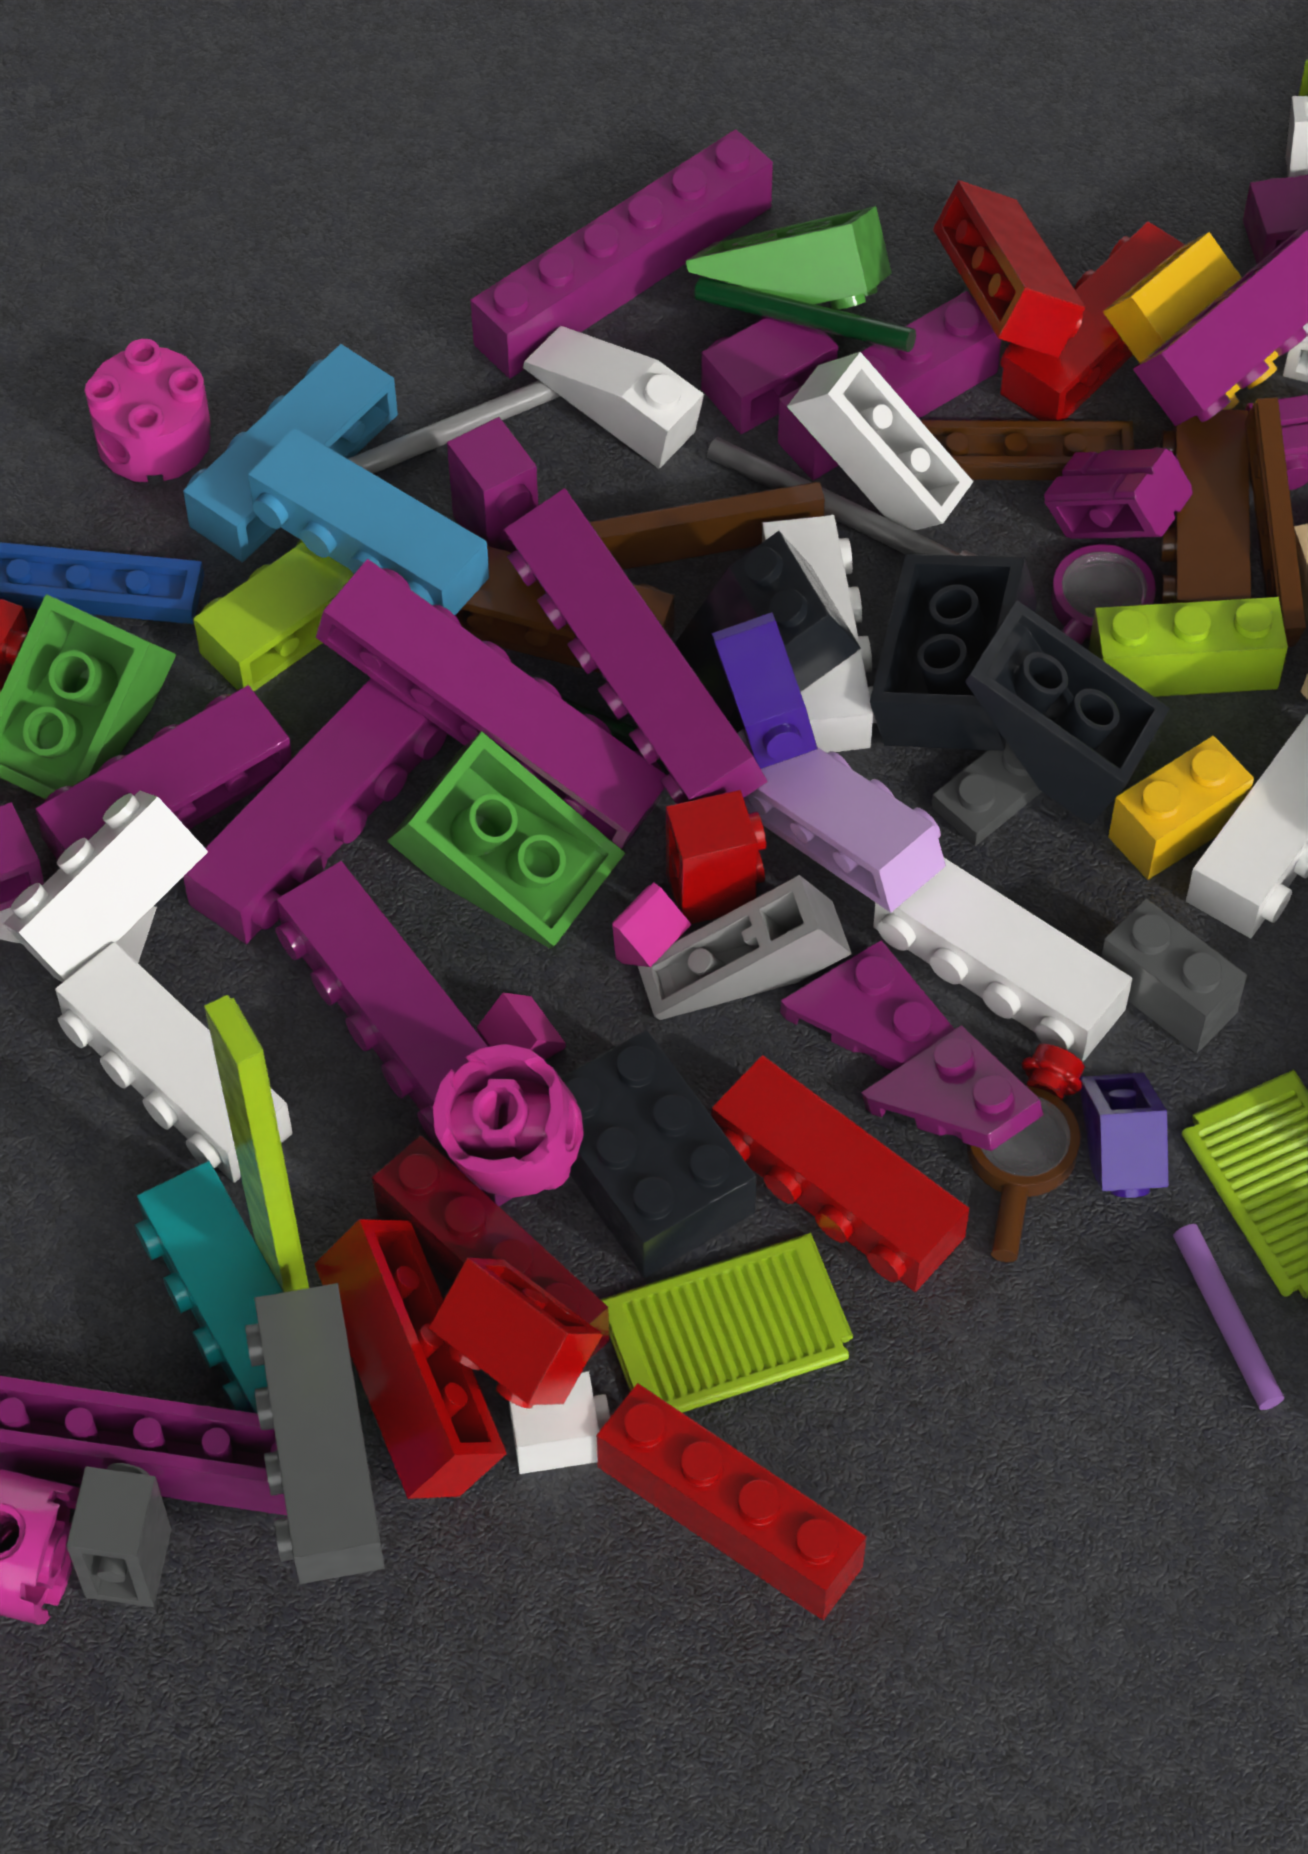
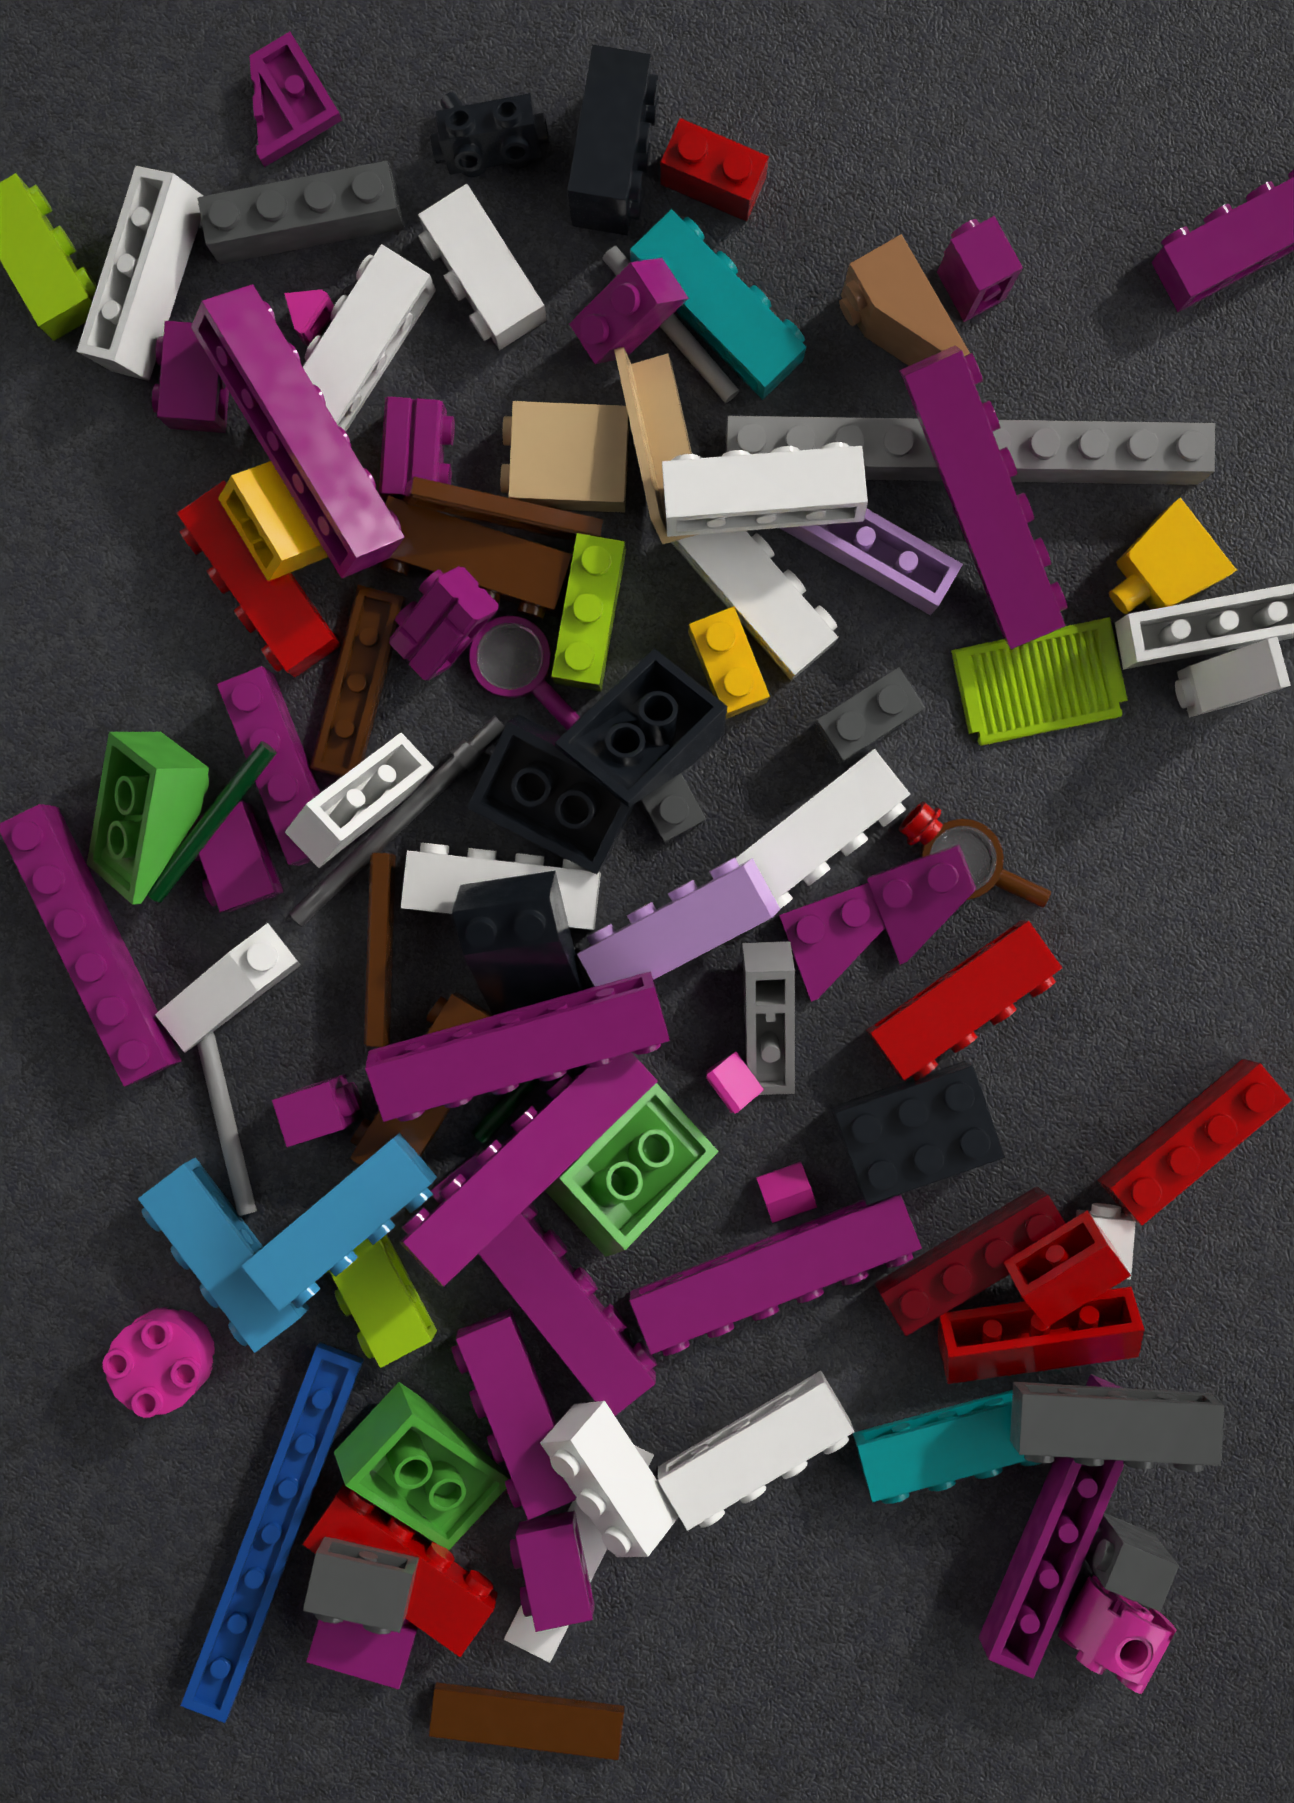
camera: 75 degrees left, 30 degrees up
lime tile [204,995,309,1293] -> none
dark pink brick [433,1044,584,1198] -> none
lime window [600,1233,853,1413] -> none
red brick [666,790,766,924] -> none
dark purple slope [712,612,818,769] -> none
red brick [933,180,1086,358] -> none
dark purple slope [1080,1073,1169,1198] -> none
medium lavender bar [1173,1224,1284,1410] -> none

